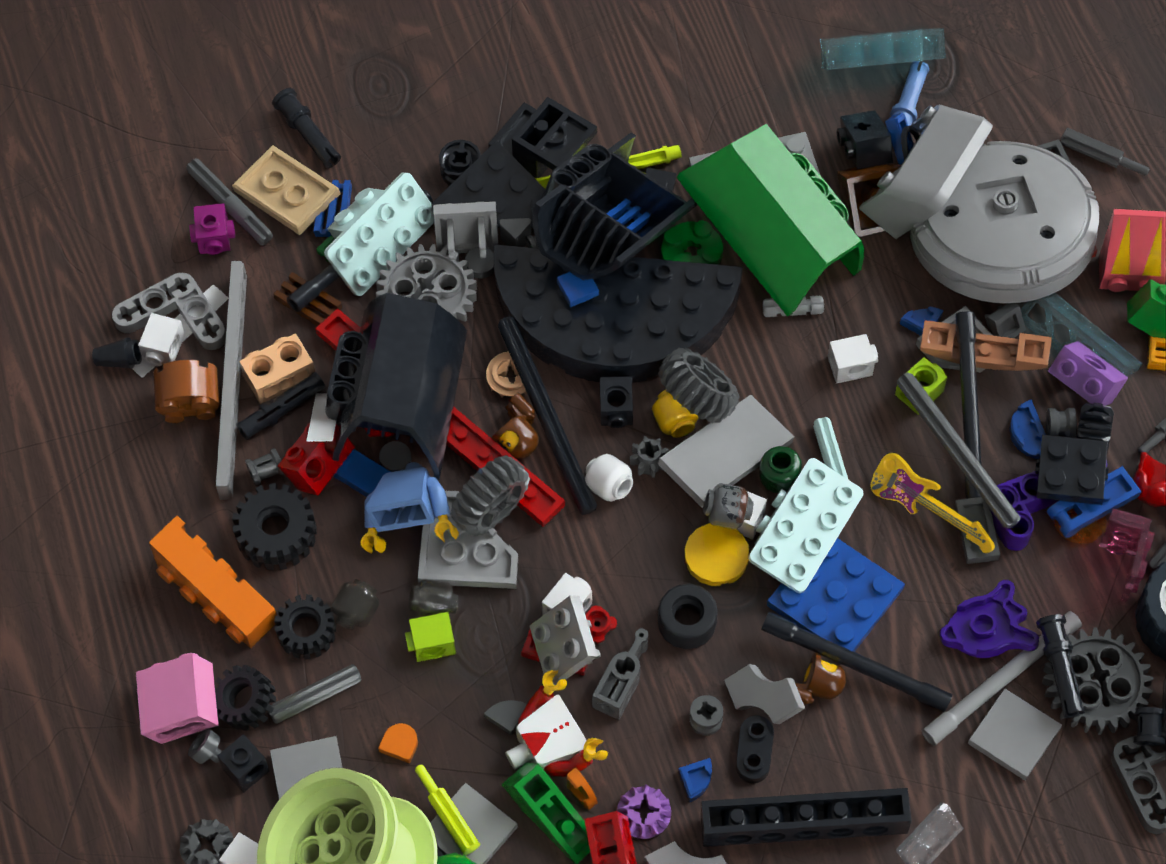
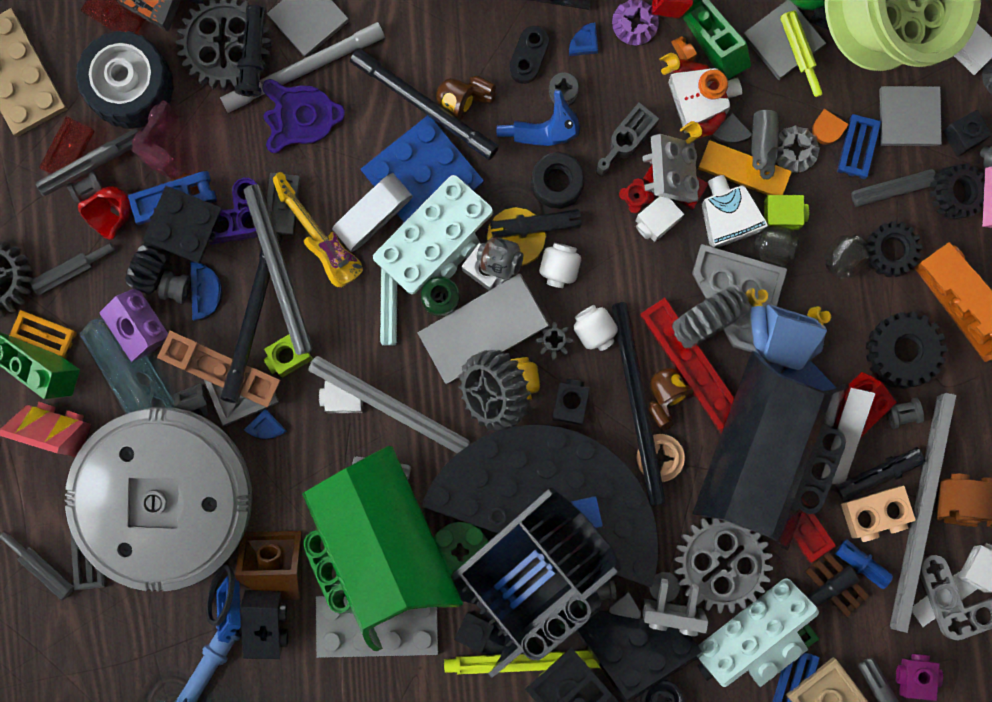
camera: 165 degrees left, 20 degrees up
light grey tile [724,664,805,724] -> none
light grey windscreen [859,104,993,239] -> none
none -> light grey axle [309,356,470,453]
none -> beam [332,173,413,252]
none -> black pin [490,209,581,238]
none -> blue animal [497,90,580,146]
none -> white head [539,243,581,288]
none -> orange plate [698,70,728,100]
none -> light orange tile [698,140,792,195]
none -> white torso [702,175,768,248]
none -> dark grey piece [751,110,780,179]
none -> light grey gear [776,125,820,173]
none -> blue axle [835,539,893,589]
none -> blue tile [837,114,881,179]

